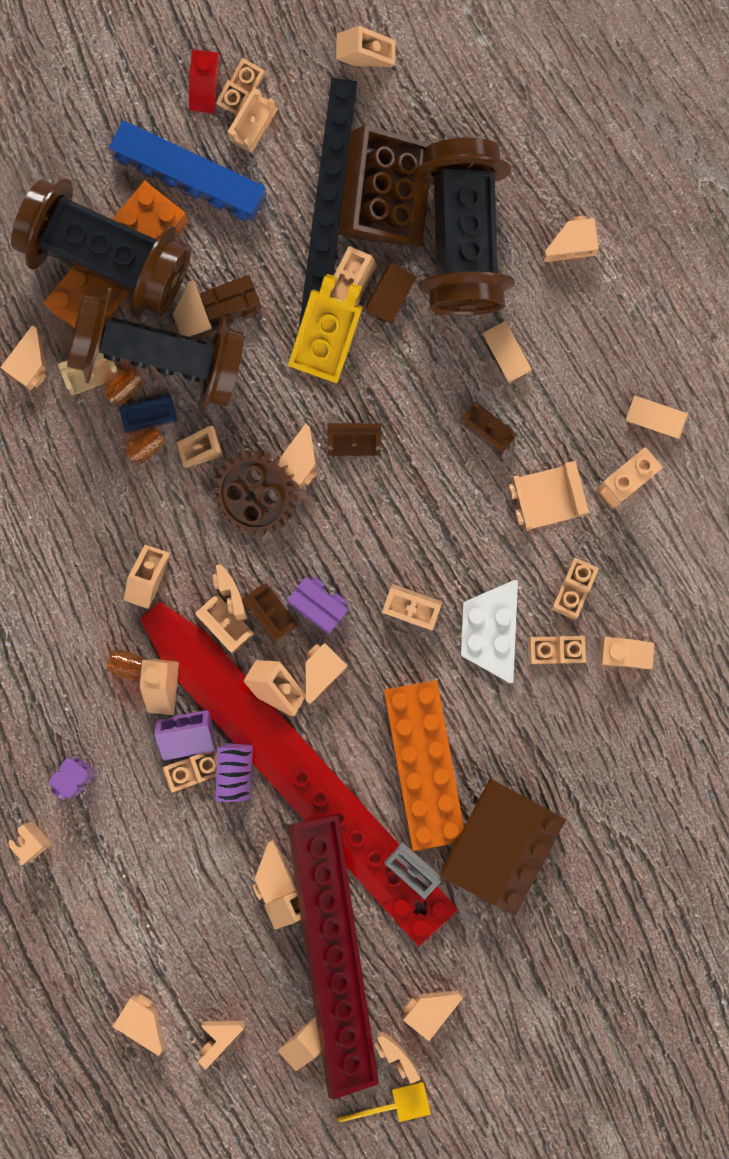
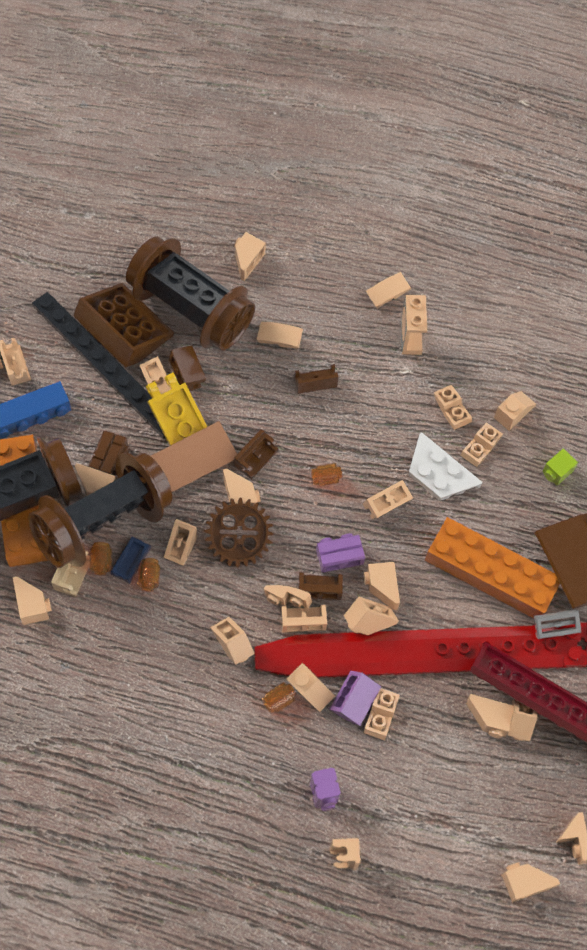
camera: 55 degrees left, 20 degrees down
medium lavender brick [215,743,253,802] -> none
light nougat slope [336,26,396,67] -> none
light nougat panel [508,461,589,531] -> none
none -> nougat tile [151,421,237,492]
none -> clear orange brick [311,463,343,487]
none -> lime brick [542,449,578,486]

